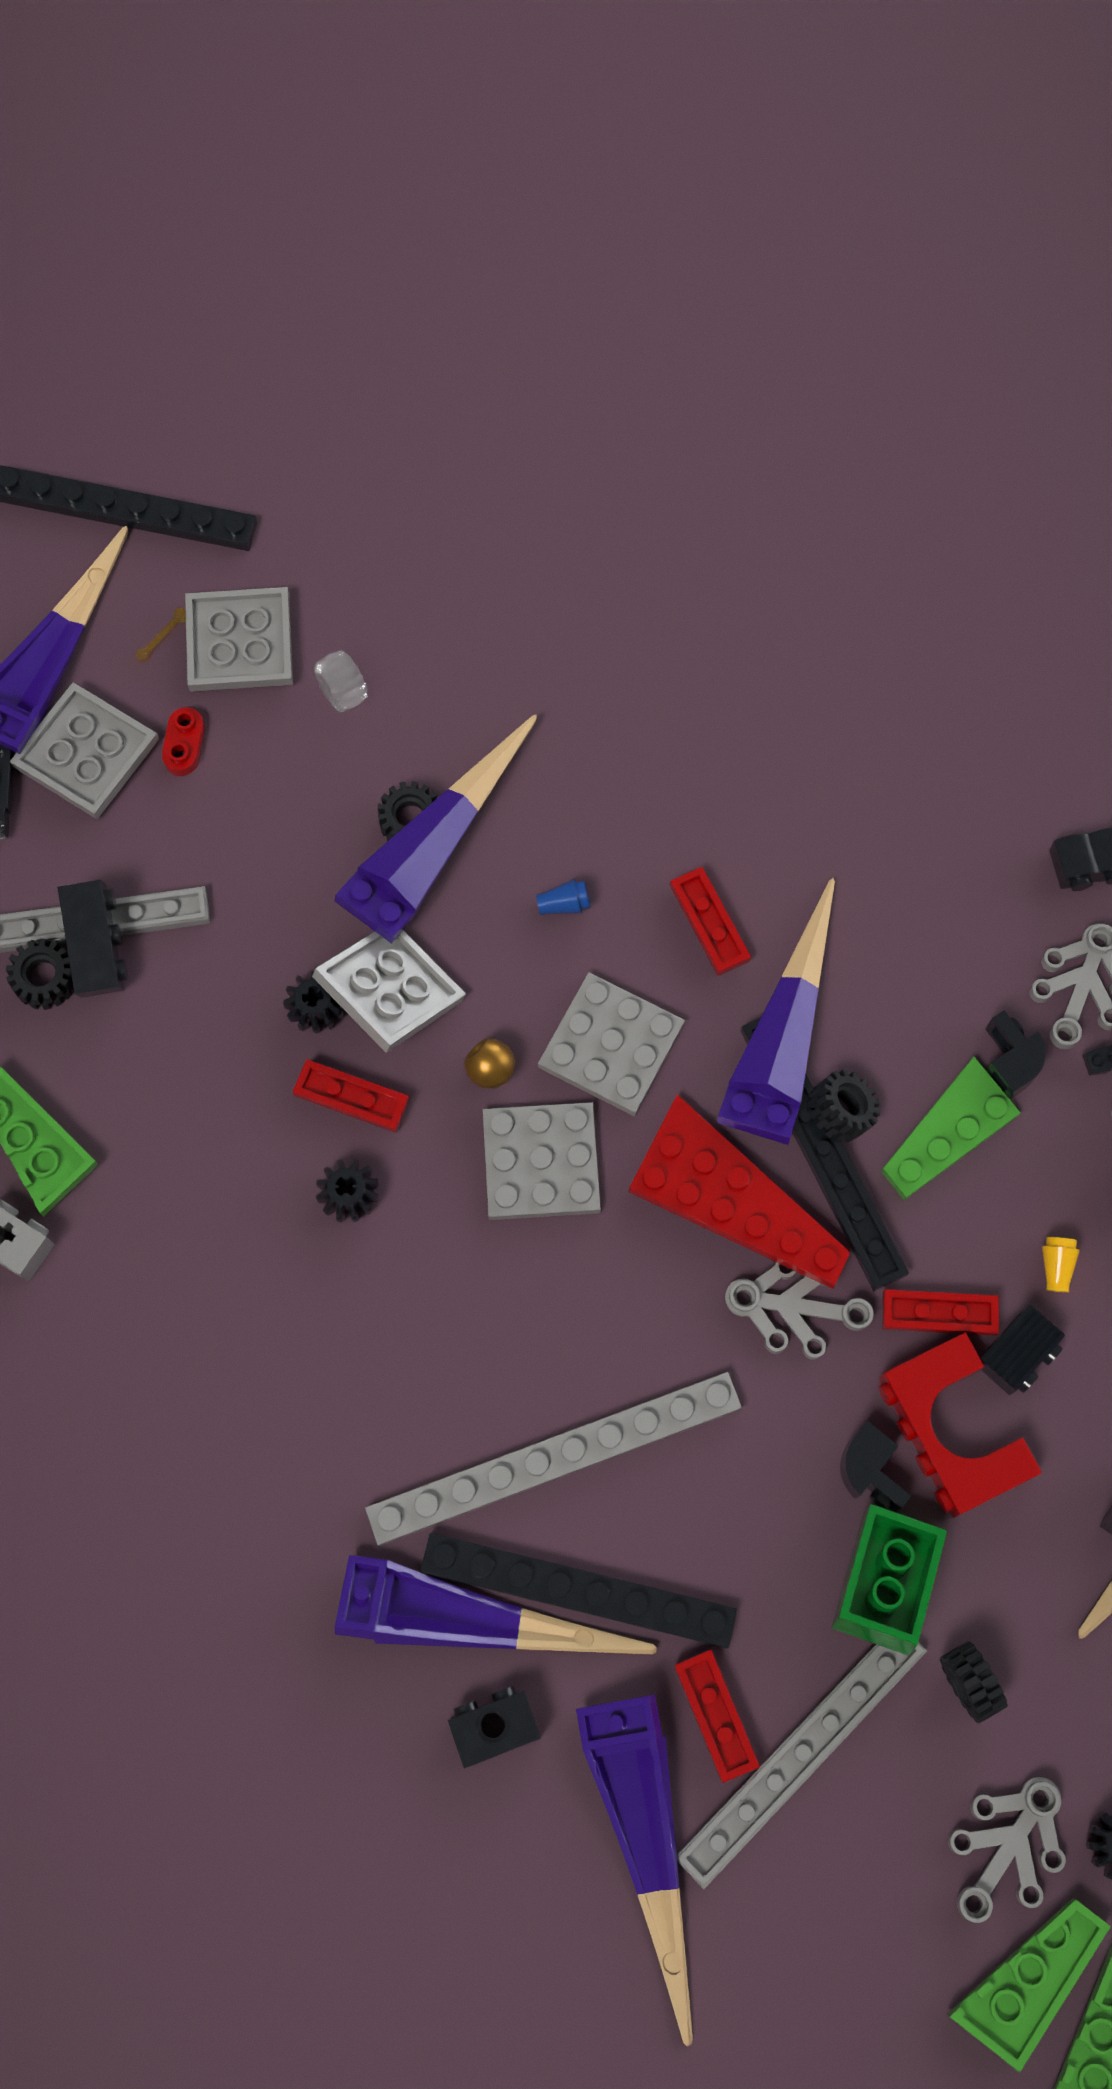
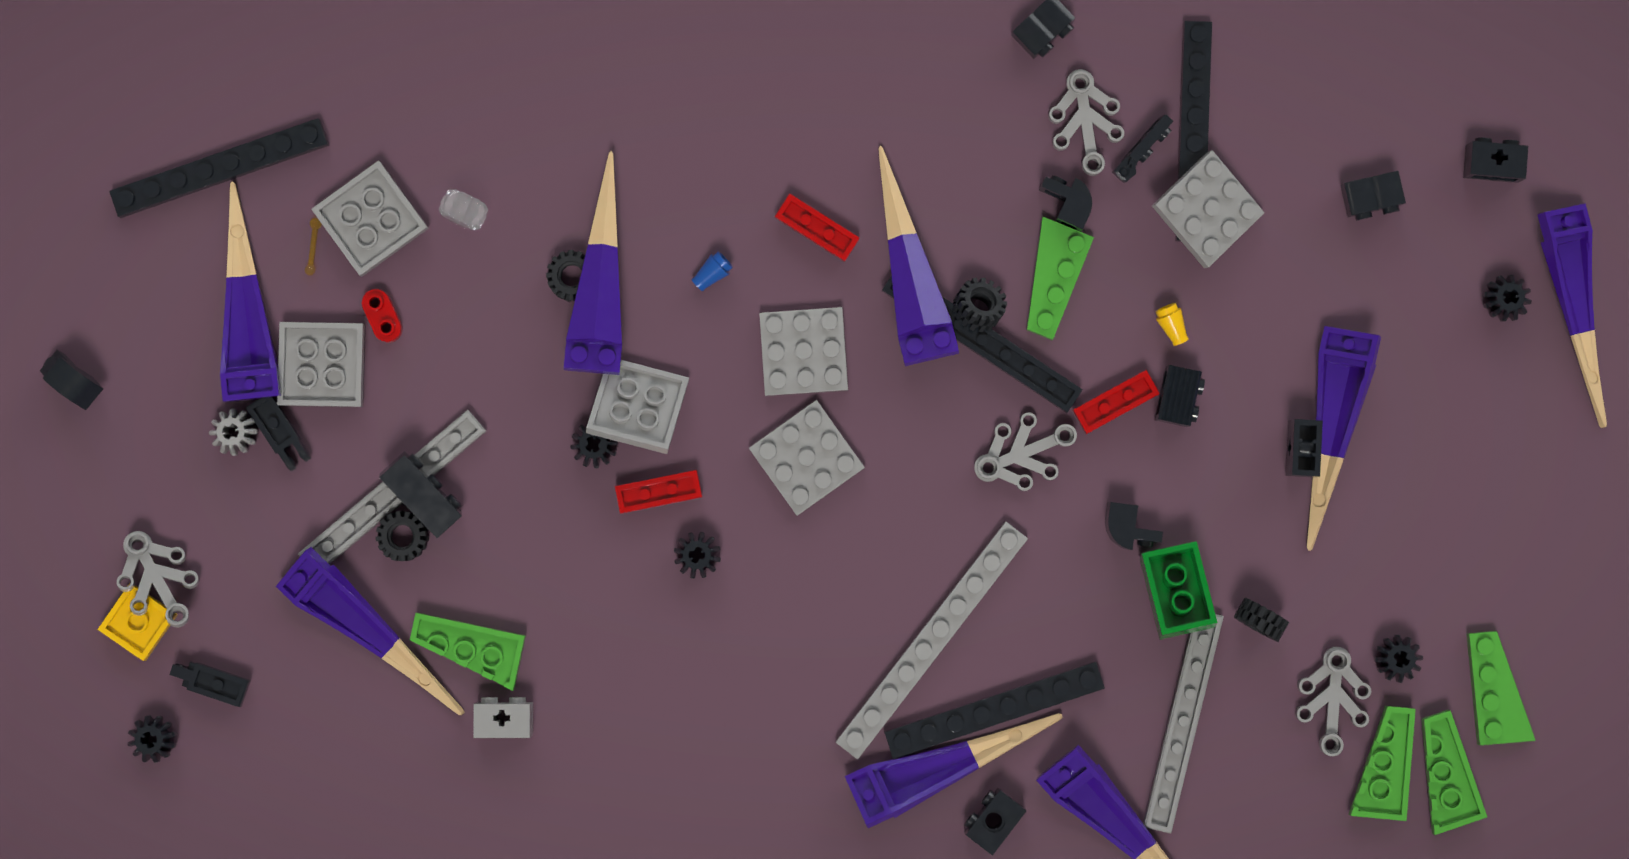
camera: 30 degrees left, 15 degrees up
pearl gold piece [464,1038,516,1089] -> none
red wing [629,1094,850,1289] -> none
red plate [674,1650,760,1783] -> none
red arch [878,1332,1042,1518] -> none

